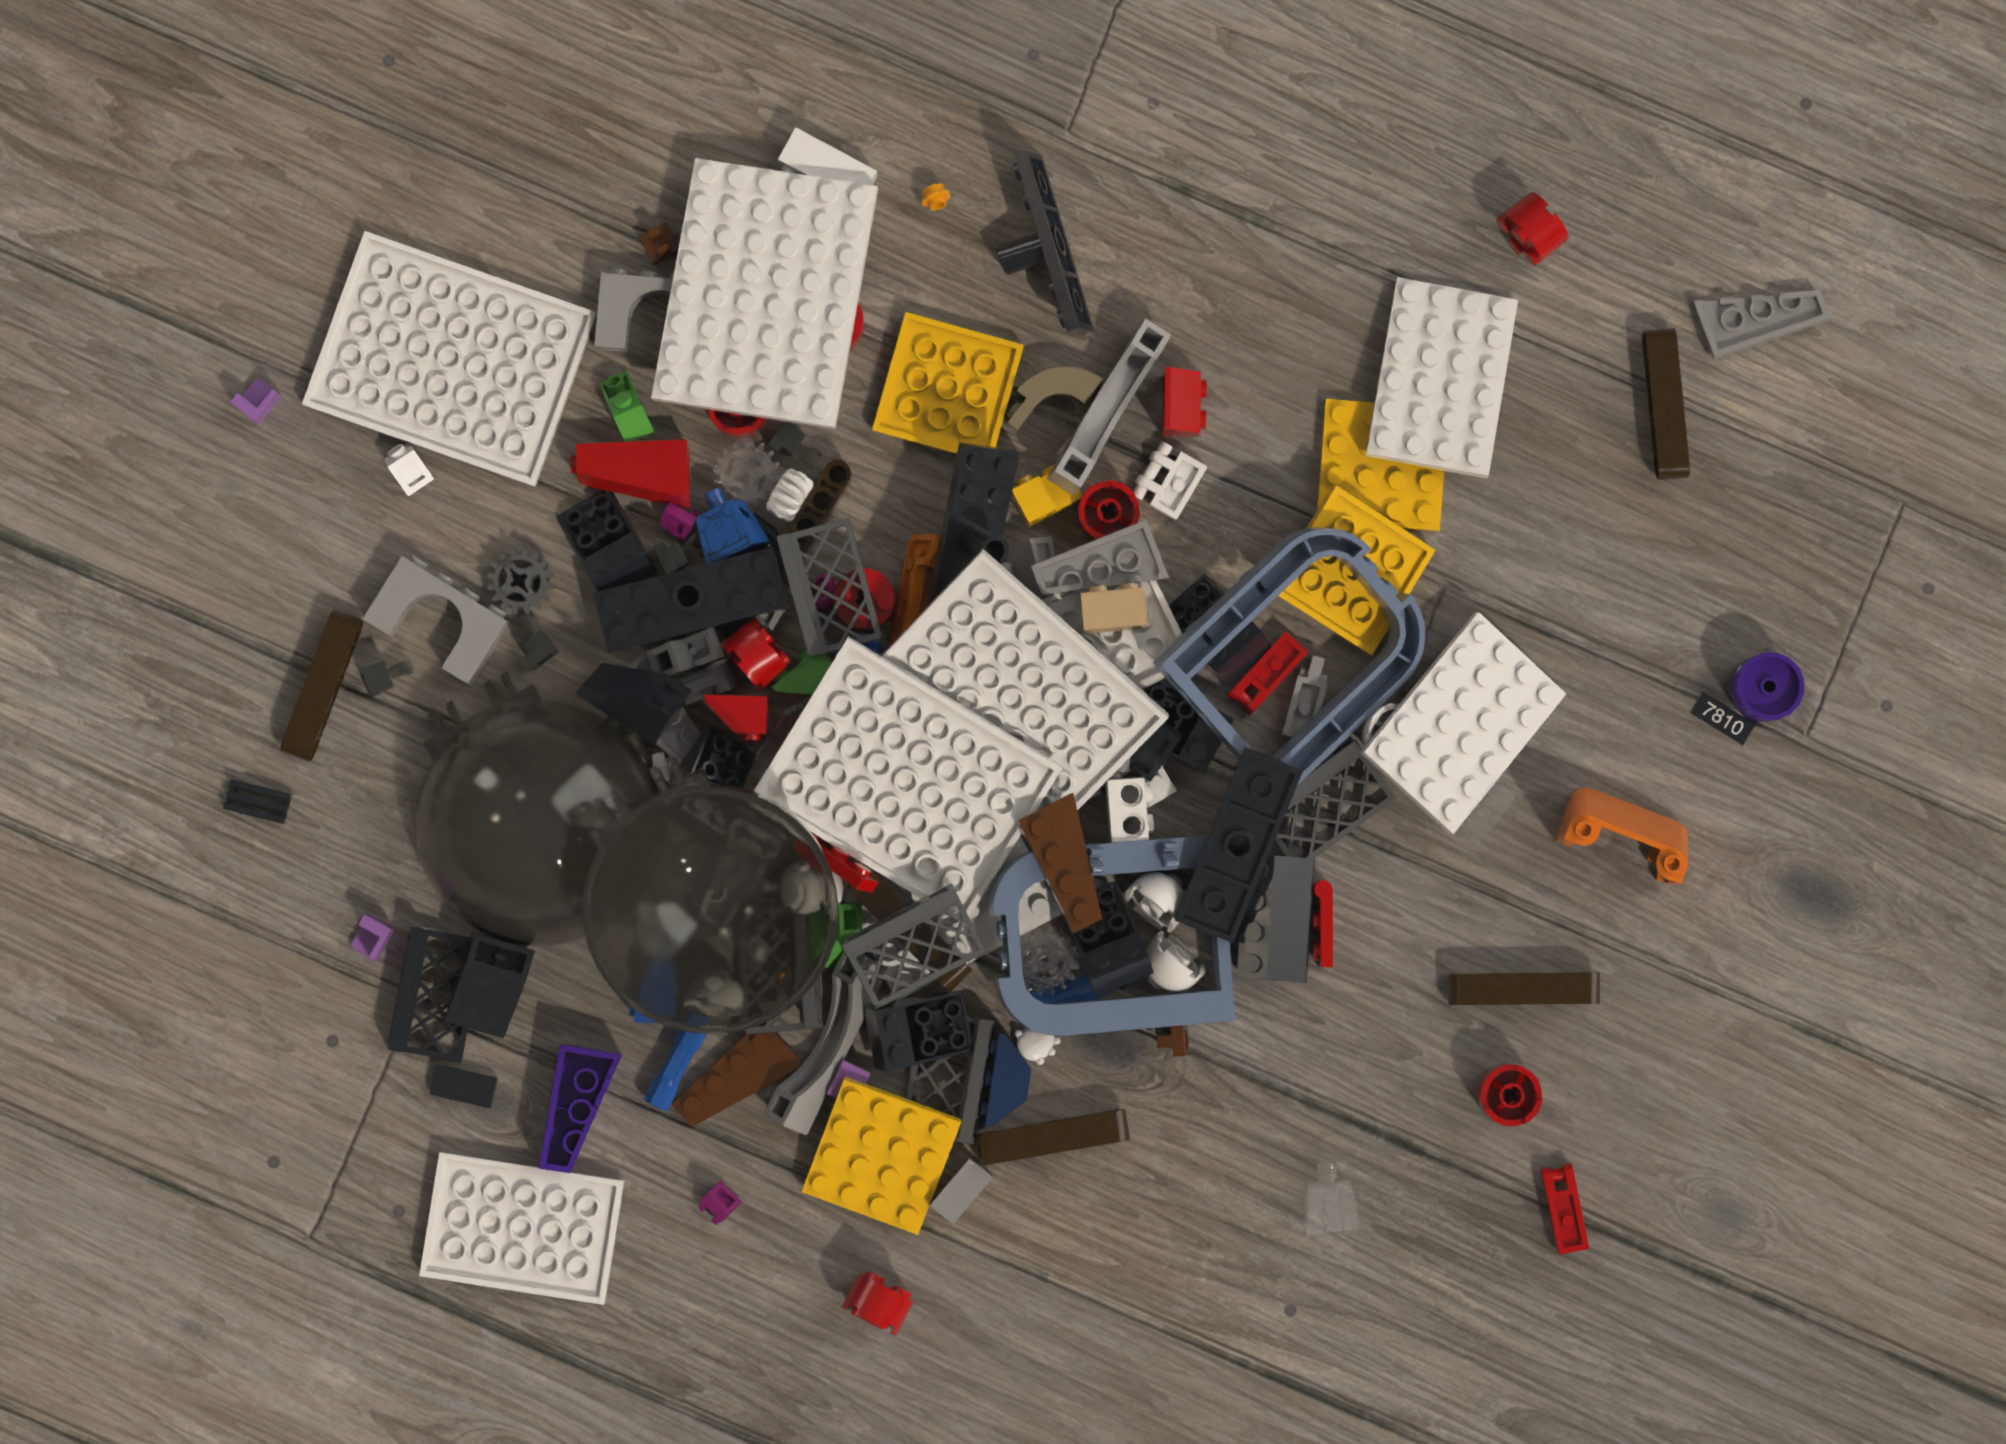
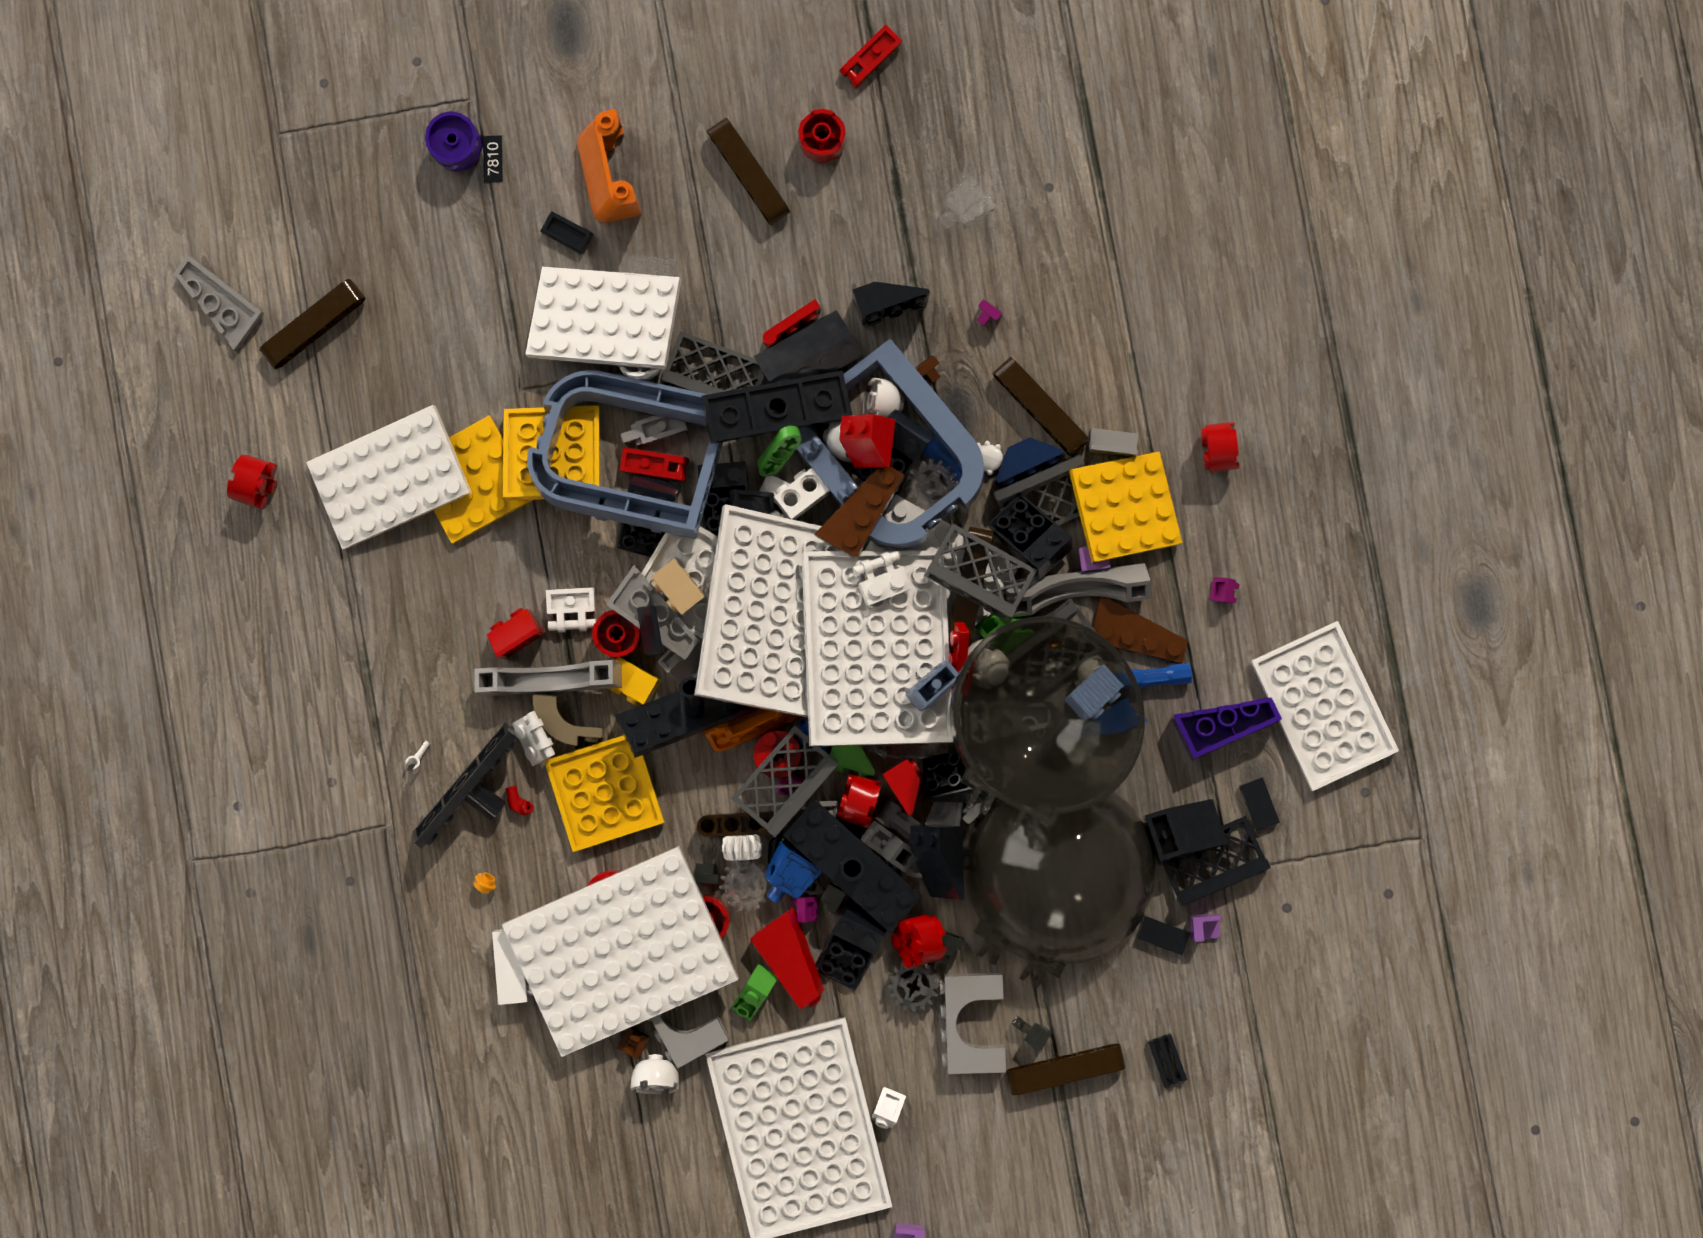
camera: 120 degrees left, 0 degrees up
none -> white hand [405,741,430,774]
none -> red arm [505,785,534,816]
none -> white plate [512,711,555,767]
none -> black tile [540,211,594,255]
none -> white cylinder [630,1054,679,1094]
none -> black slope [637,605,663,655]
none -> bright green beam [757,426,802,477]
none -> red slope [839,414,895,469]
none -> black slope [852,281,930,326]
none -> white plate [853,551,912,606]
none -> red brick [891,914,947,968]
none -> sand blue brick [905,661,962,711]
none -> magenta tile [976,299,1003,326]
none -> sand blue brick [1064,664,1124,721]
none -> black tile [1136,915,1190,955]

